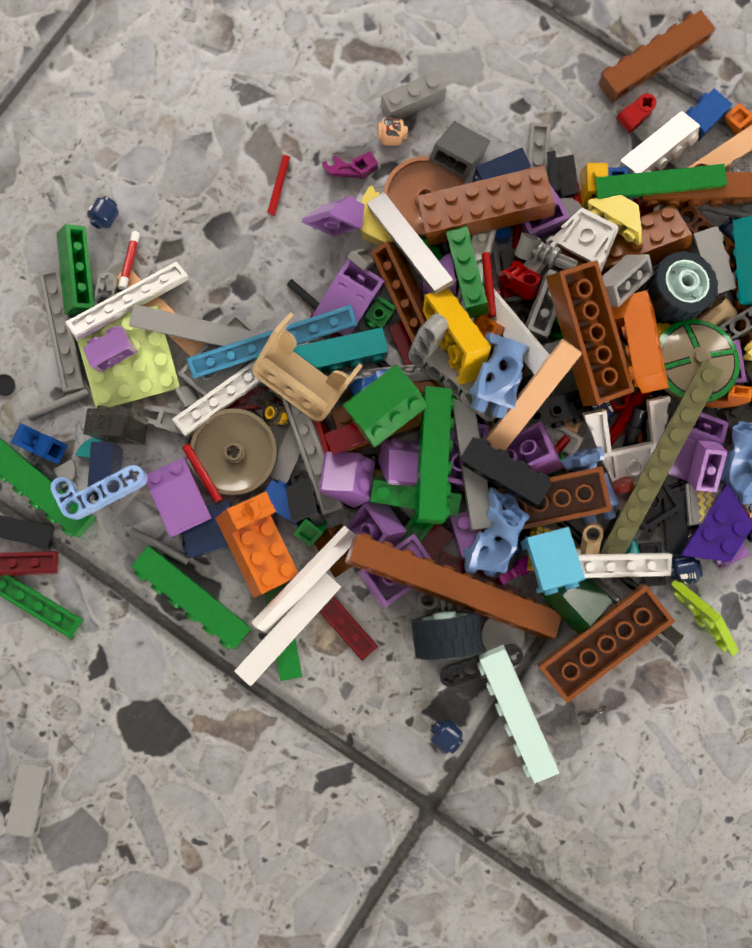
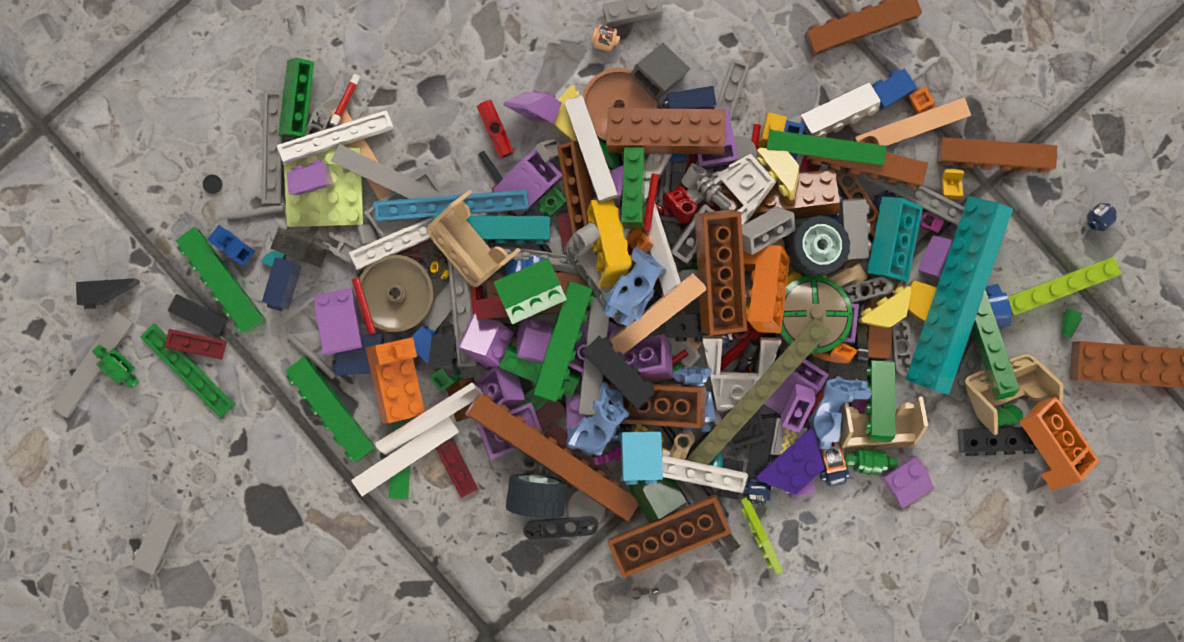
camera: 20 degrees right, 5 degrees up
light blue beam [51,465,148,520] -> none
light grey tile [53,459,77,489] -> none
dark blue head [87,196,119,229] -> none
red bar [267,155,290,216] -> none
magenta piece [322,151,378,179] -> none
dark blue head [430,720,464,754] -> none
light aqua brick [477,645,559,784] -> none
black panel [547,150,579,198] -> none
clear red tile [611,476,635,495] -> none
red piece [616,93,657,134] -> none
none -> red piece [476,100,514,159]

